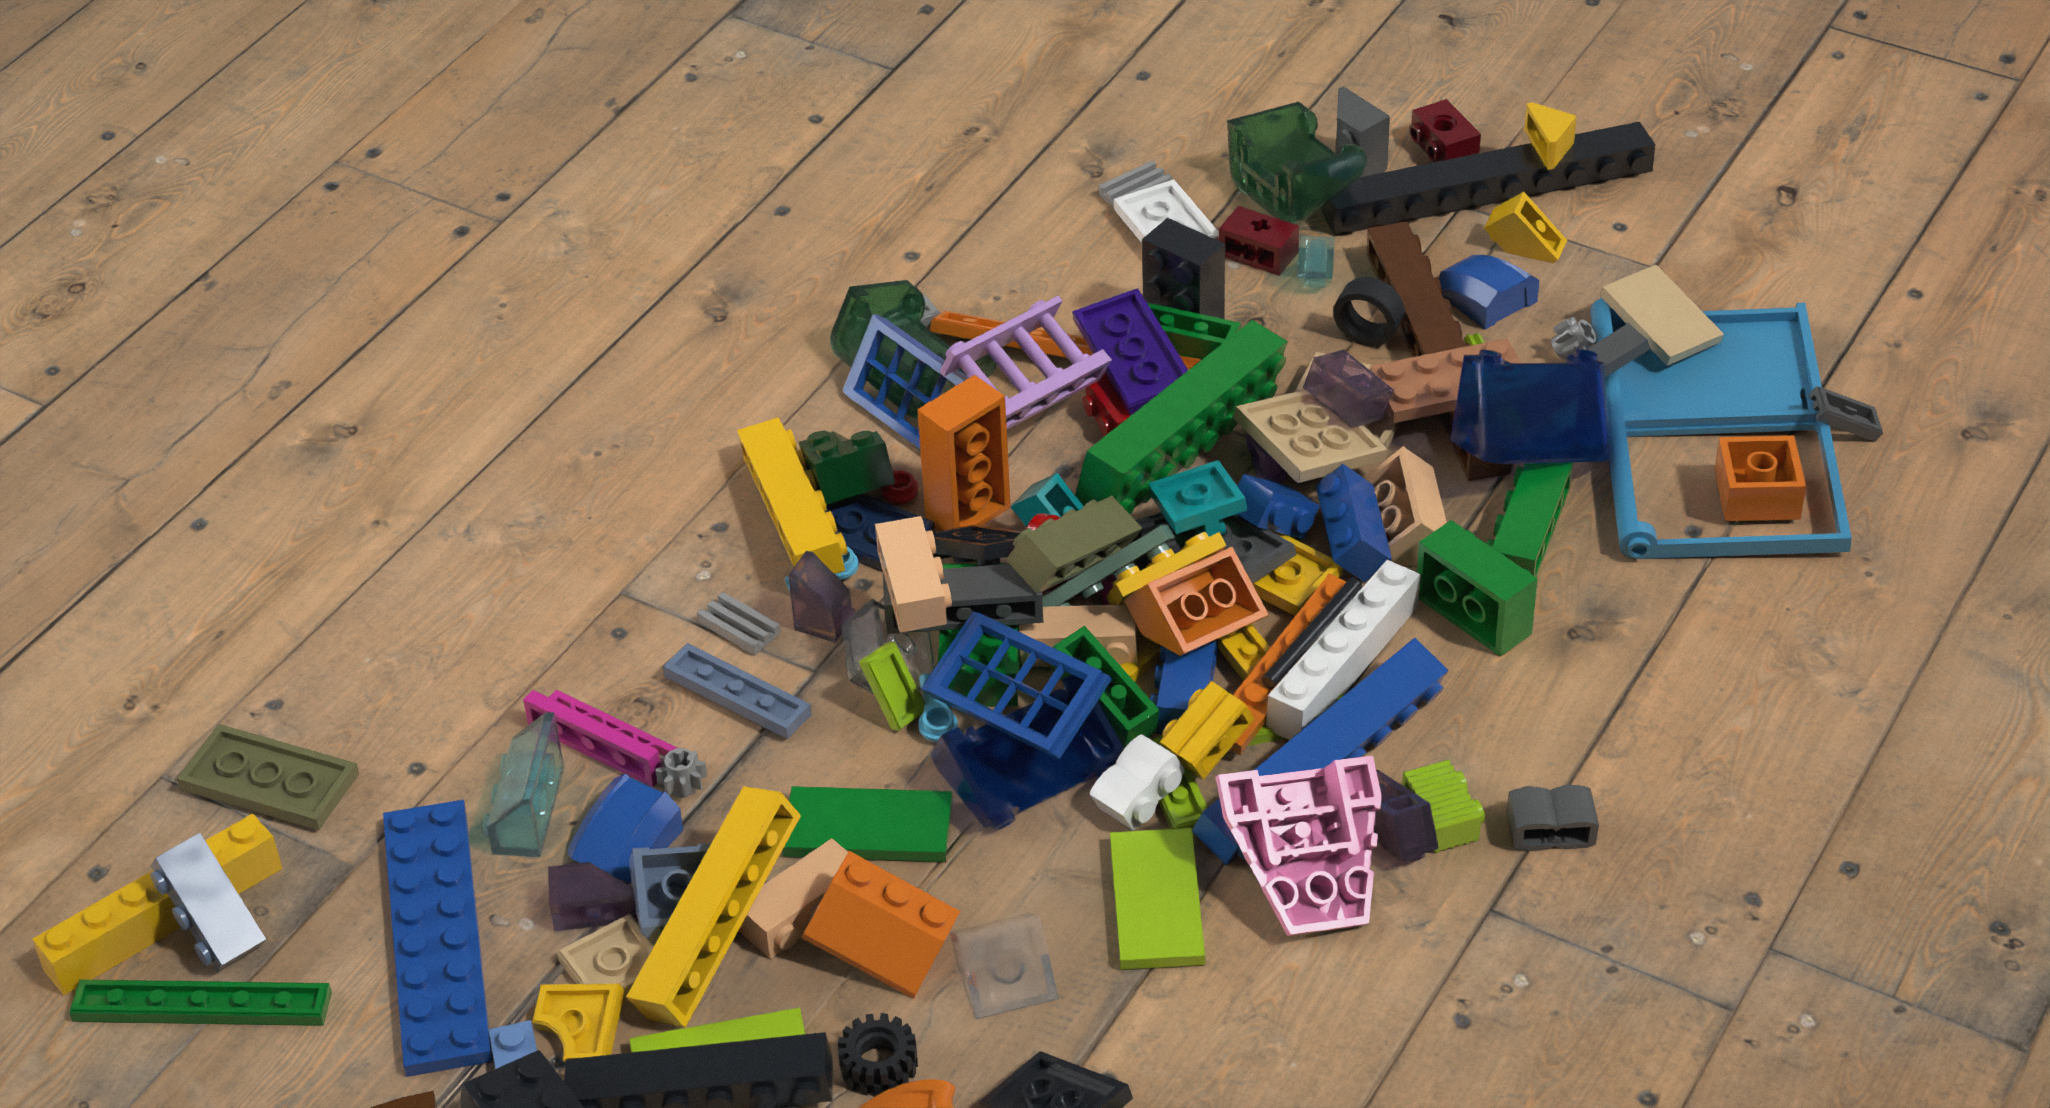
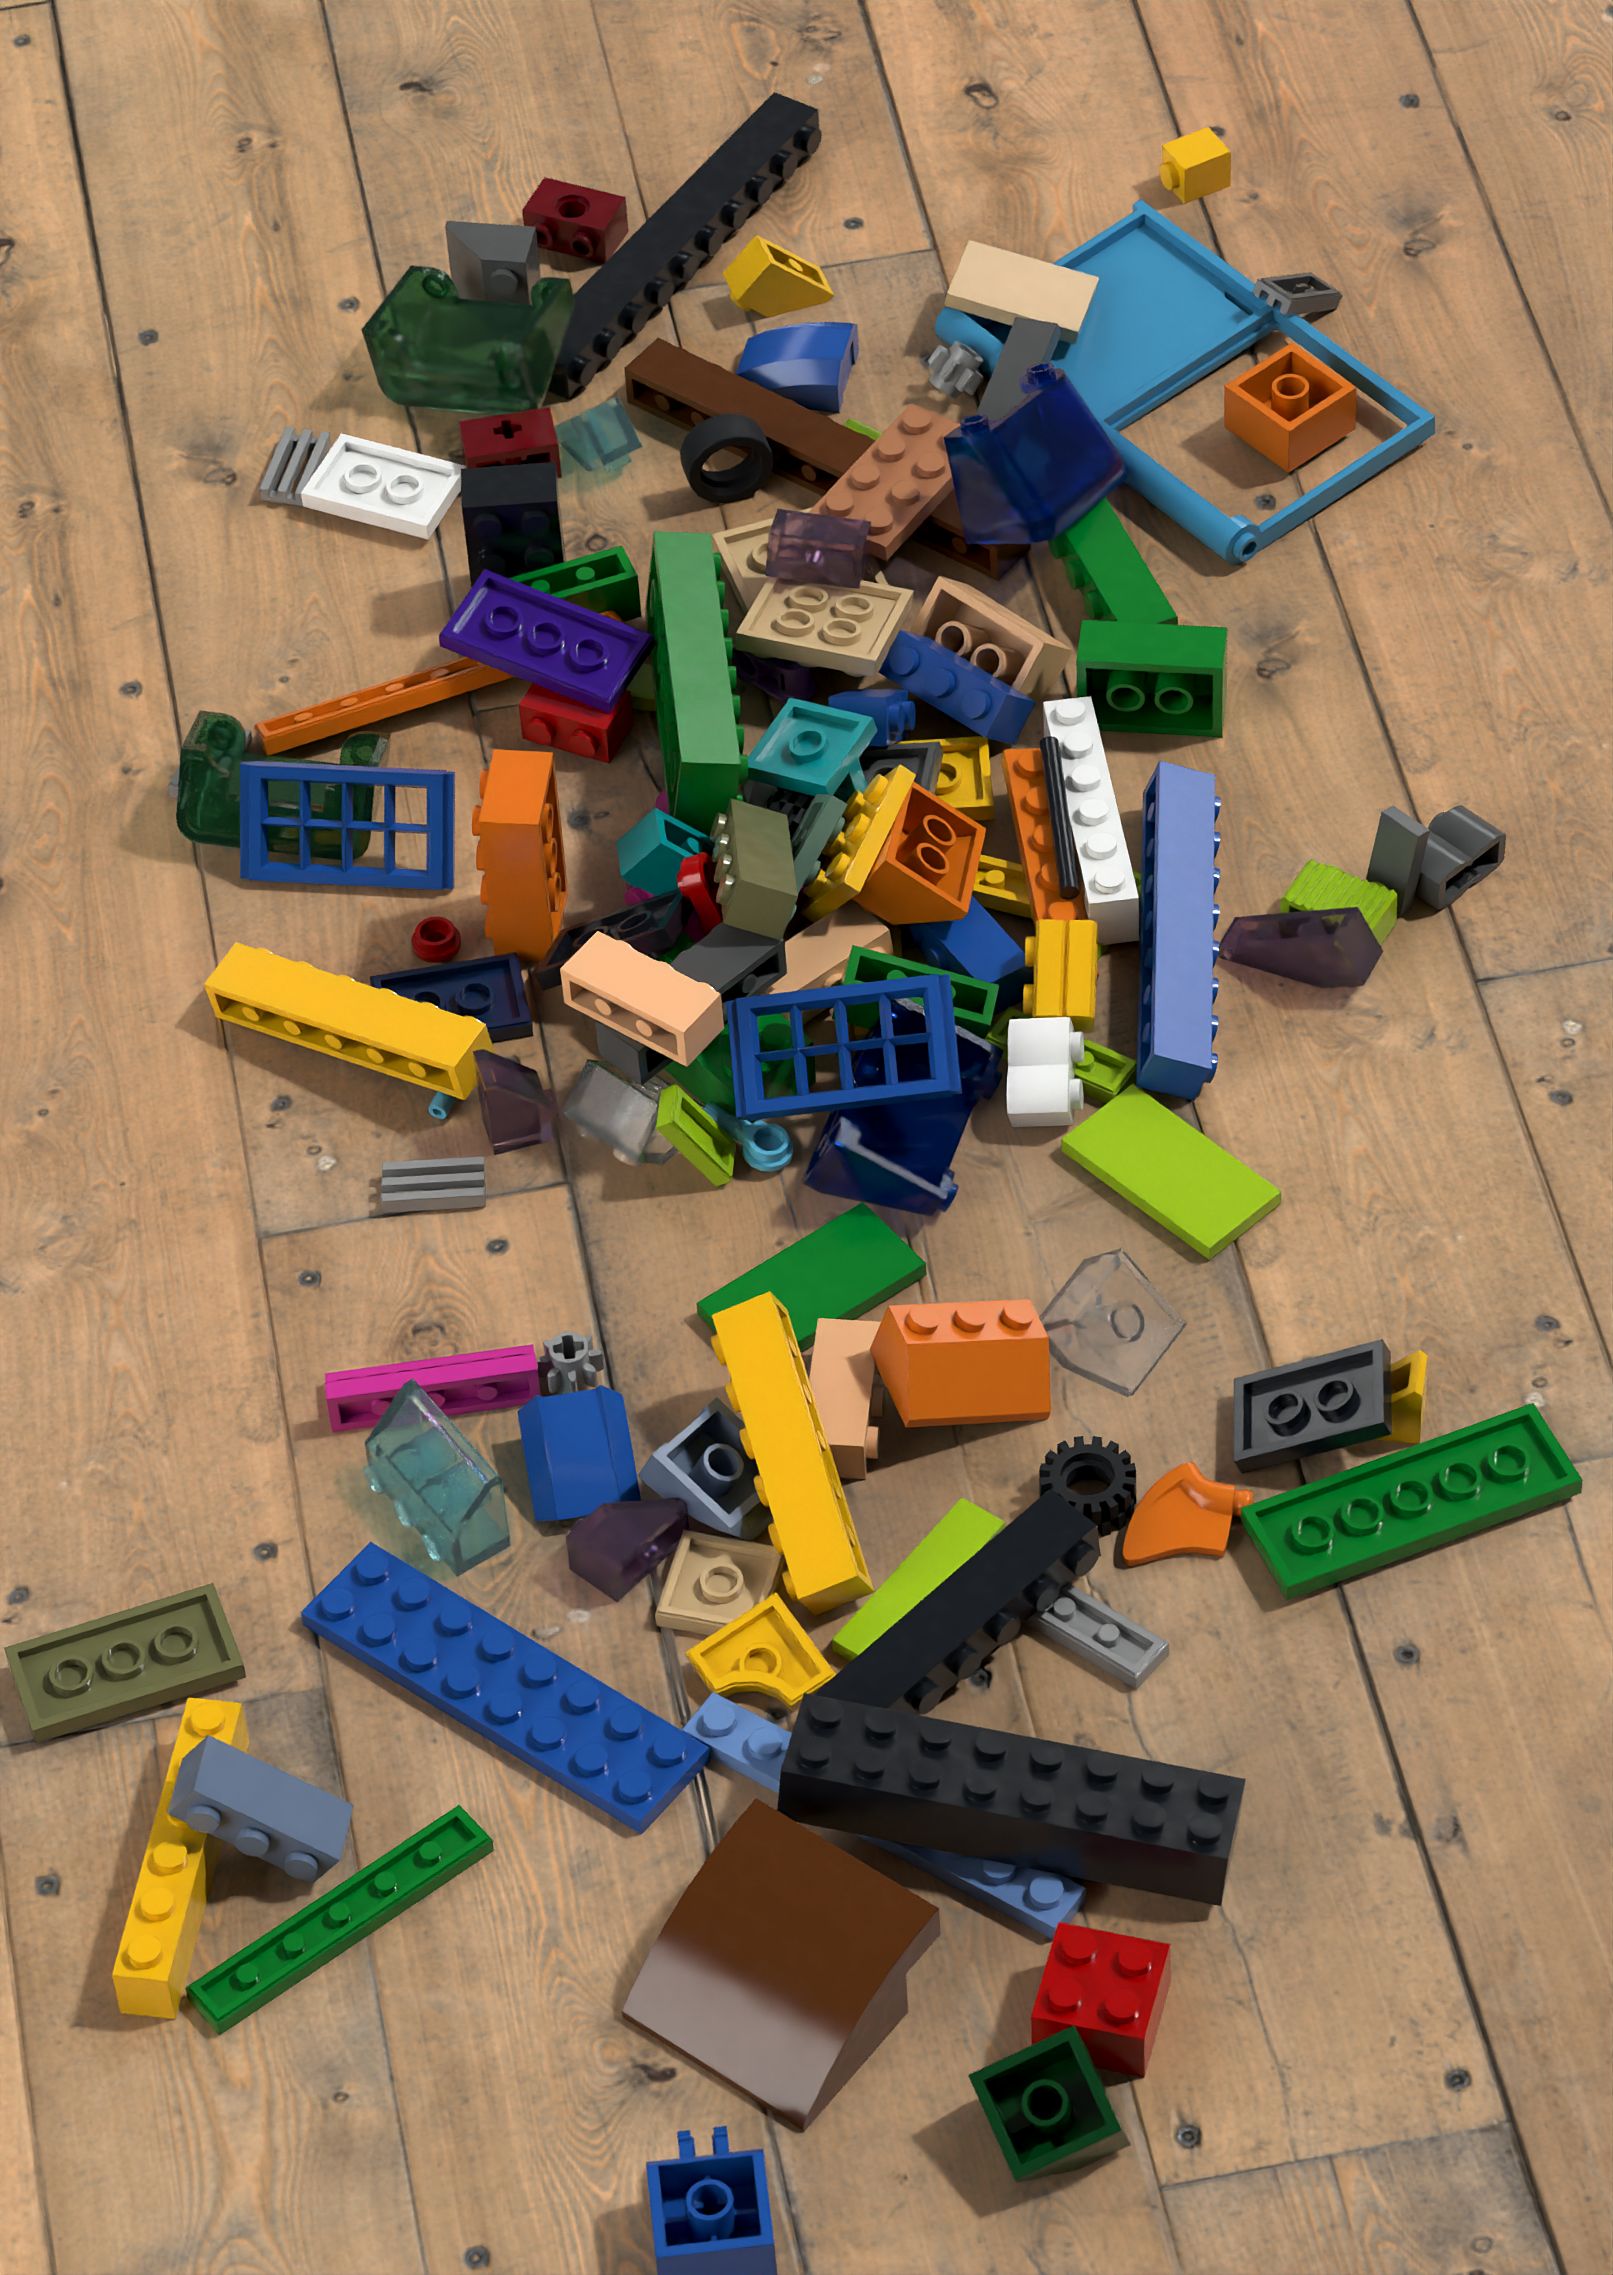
camera: 40 degrees left, 5 degrees up
sand blue plate [663,643,812,739] -> none
dark green slope [798,431,896,505] -> none
lavender fence [940,296,1112,429] -> none
bright pink wedge [1215,756,1381,936] -> none
yellow slope [1524,102,1577,170] -> none
none -> yellow brick [1159,127,1231,204]
none -> dark grey tile [1366,806,1430,916]

